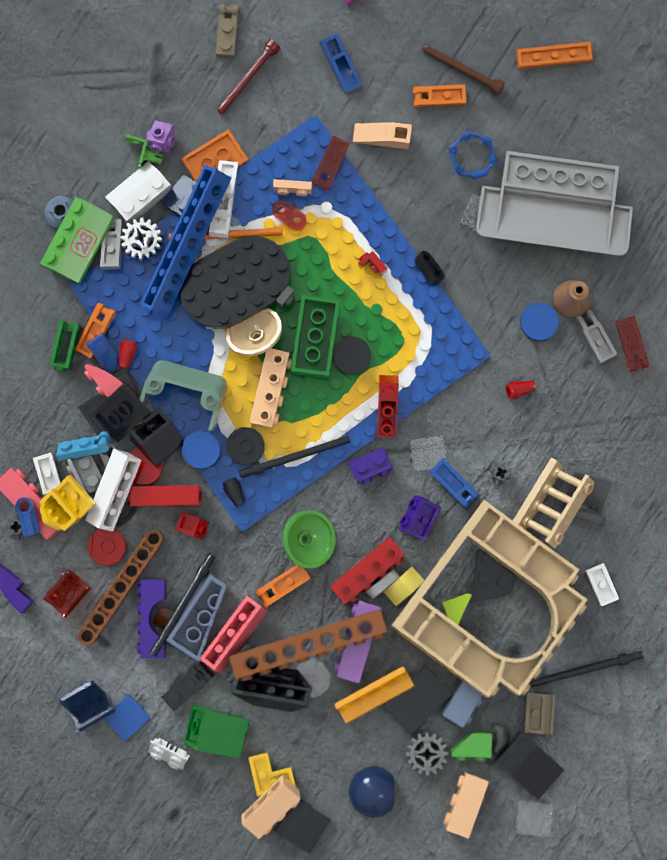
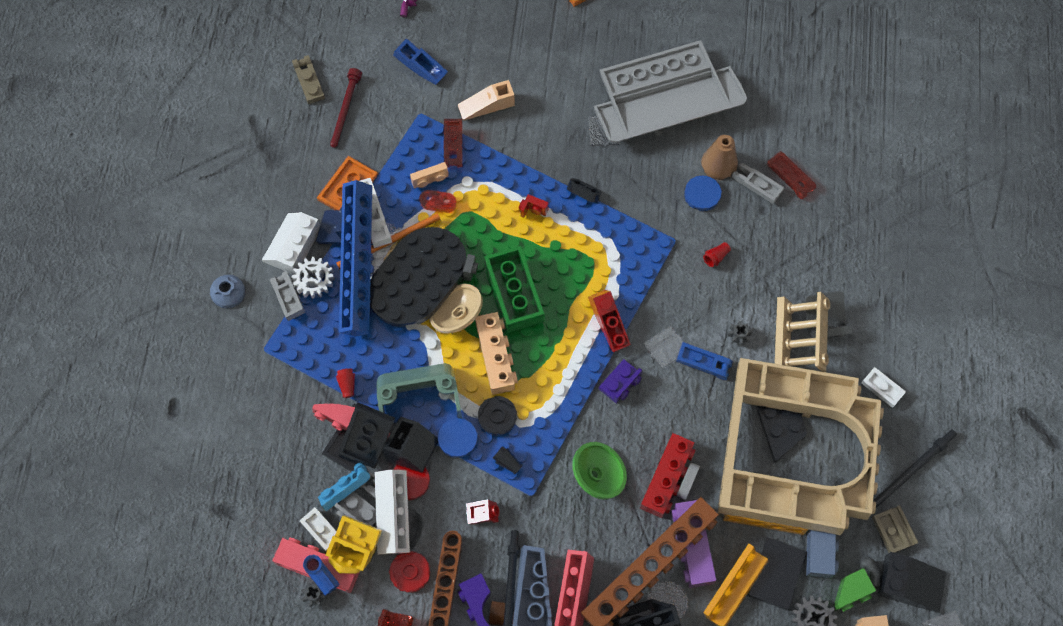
camera: 25 degrees left, 15 degrees down
bright green slope [40,197,115,284] -> none
green window [49,320,82,372] -> none
orange plate [75,302,117,359] -> none
blue plate [86,333,121,374] -> none
bright green bracket [125,134,164,168] -> none
red slope [127,485,202,507] -> none
medium lavender brick [146,120,176,154] -> none
black bar [239,435,351,478] -> none
orange plate [255,565,311,608] -> none
black tile [333,337,371,375] -> none
light yellow slope [383,566,425,606] -> none
dark purple bracket [399,495,441,542] -> none
orange plate [413,85,466,108] -> none
reddish brown piece [423,45,505,96] -> none
lime slope [441,593,472,625] -> none
blue piece [446,128,500,180] -> none

